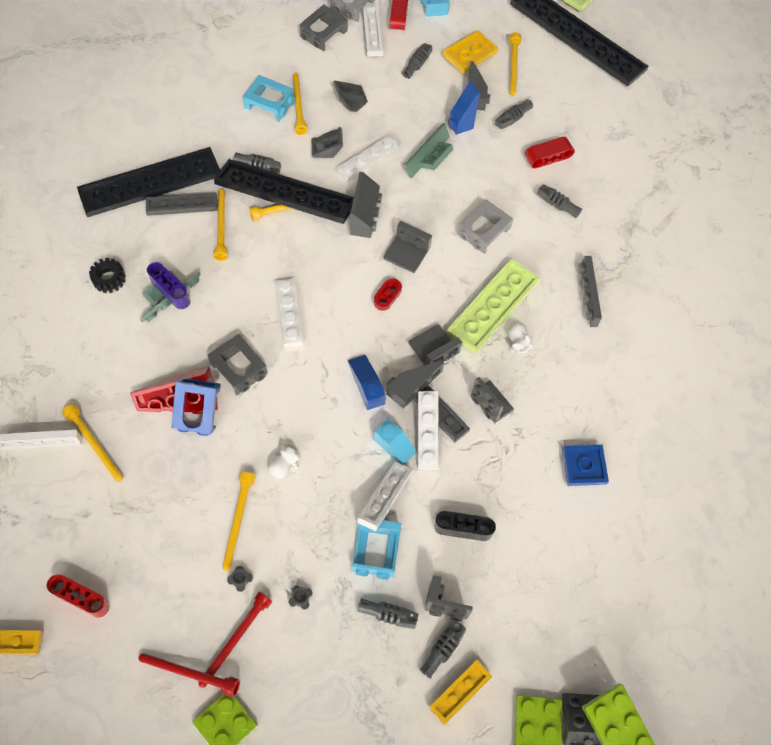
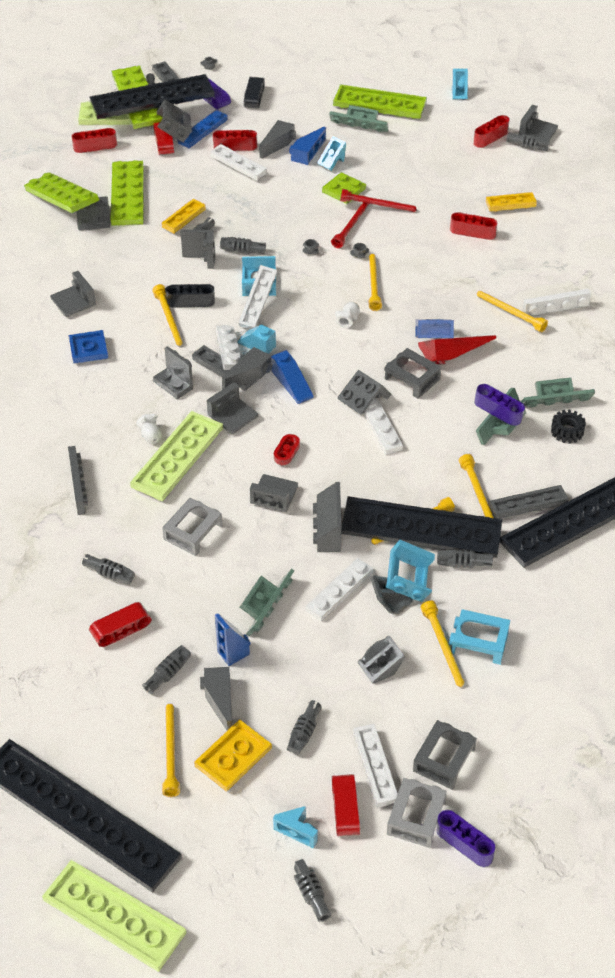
camera: 175 degrees right, 15 degrees down
none -> dark grey bracket [50,270,96,317]
none -> yellow piece [152,284,183,346]
none -> dark grey bracket [337,369,392,415]
none -> medium azure panel [386,540,435,602]
none -> sand green bracket [521,377,595,408]

